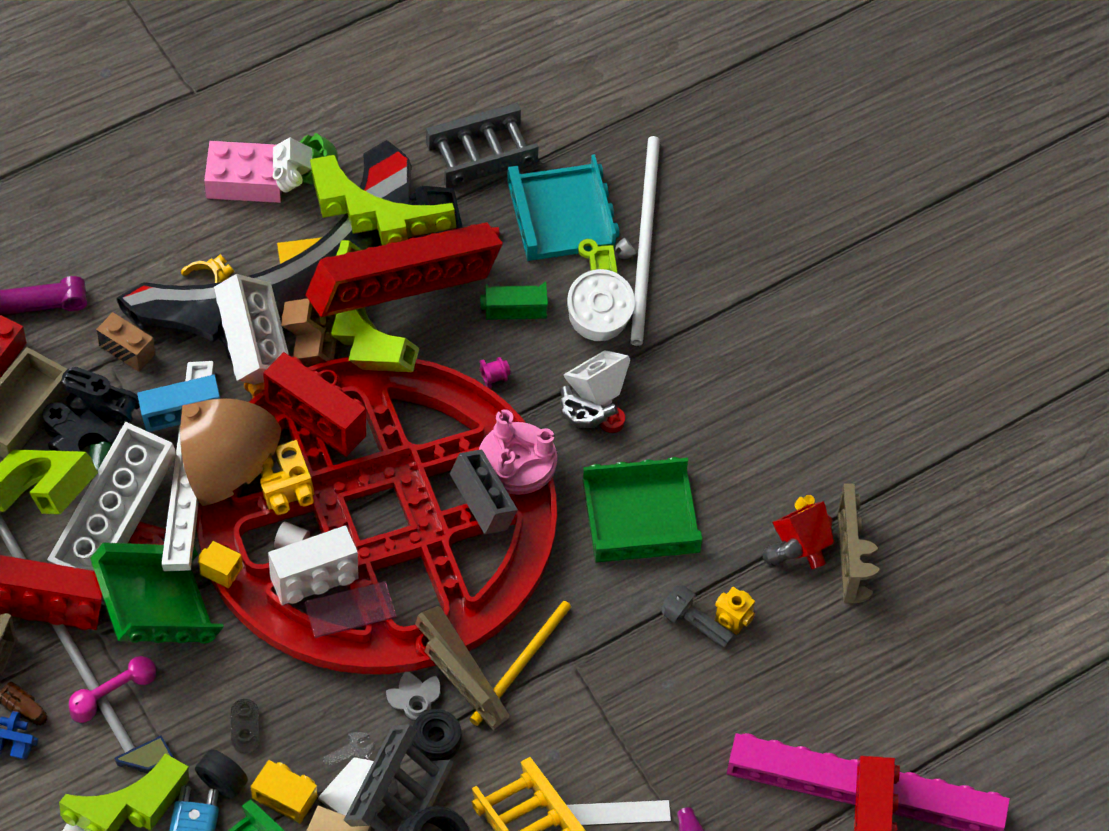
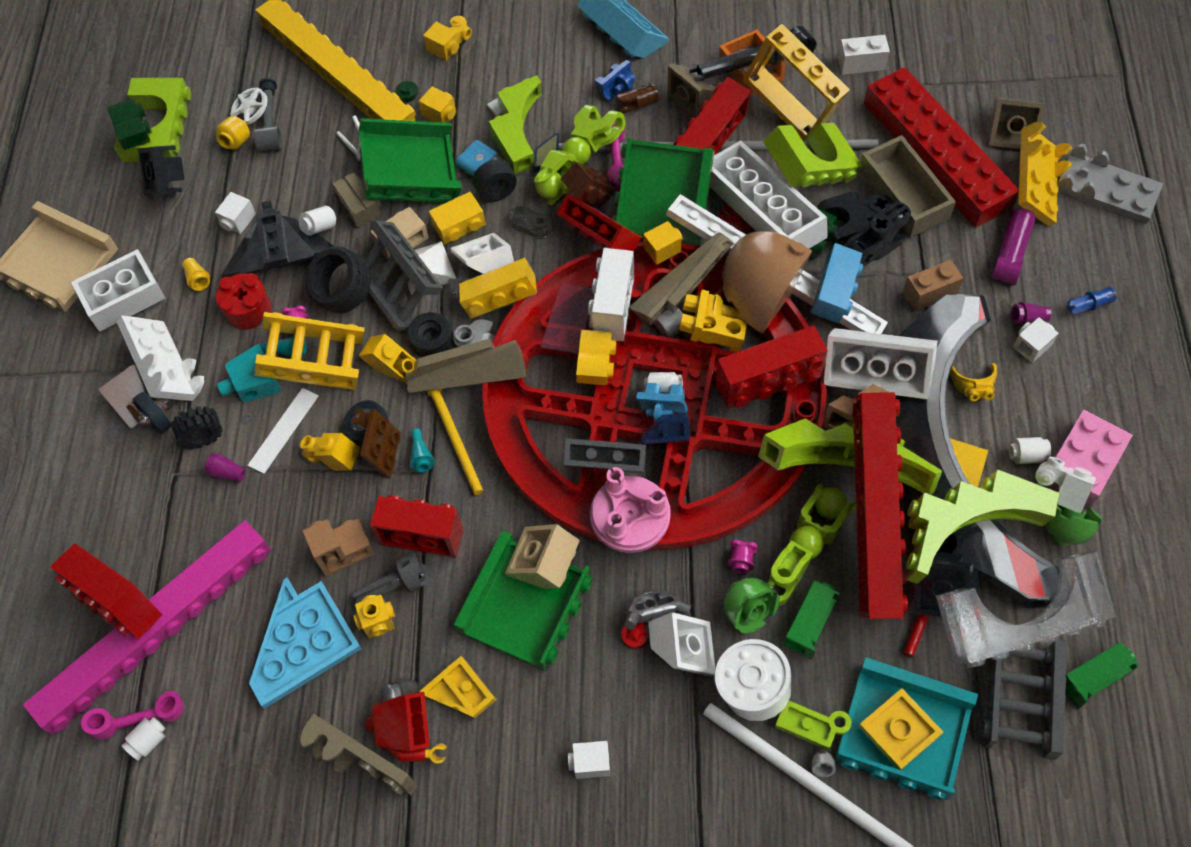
camera: 130 degrees right, 5 degrees up
none -> dark pink piece [81,691,185,740]
none -> white brick [121,717,166,761]
none -> medium azure wing [249,578,362,709]
none -> yellow brick [300,433,360,471]
none -> medium nougat brick [302,518,375,577]
none -> reddish brown plate [343,400,401,478]
none -> yellow slope [359,334,416,383]
none -> red brick [370,495,464,558]
none -> teal cone [410,428,435,473]
none -> yellow wing [420,656,497,718]
none -> white slope [451,233,514,274]
none -> yellow brick [459,258,537,319]
none -> tan slope [505,524,580,589]
none -> lime piece [534,105,626,206]
none -> red brick [556,193,642,251]
none -> copper brick [561,161,615,207]
none -> white brick [568,741,610,779]
none -> yellow brick [576,330,616,385]
none -> dark tan wedge [630,232,734,325]
none -> dark azure hips [636,383,688,422]
none -> dark blue tile [641,413,690,445]
none -> white brick [644,372,683,394]
none -> bright green cylinder [724,577,780,634]
none -> lime piece [768,483,856,606]
none -> yellow plate [859,688,943,771]
none -> clear arch [936,551,1116,667]
none -> white brick [1008,437,1051,464]
none -> magenta cone [1011,302,1051,326]
none -> white brick [1013,318,1059,363]
none -> green window [1065,642,1140,710]
none -> blue axle [1066,287,1117,314]

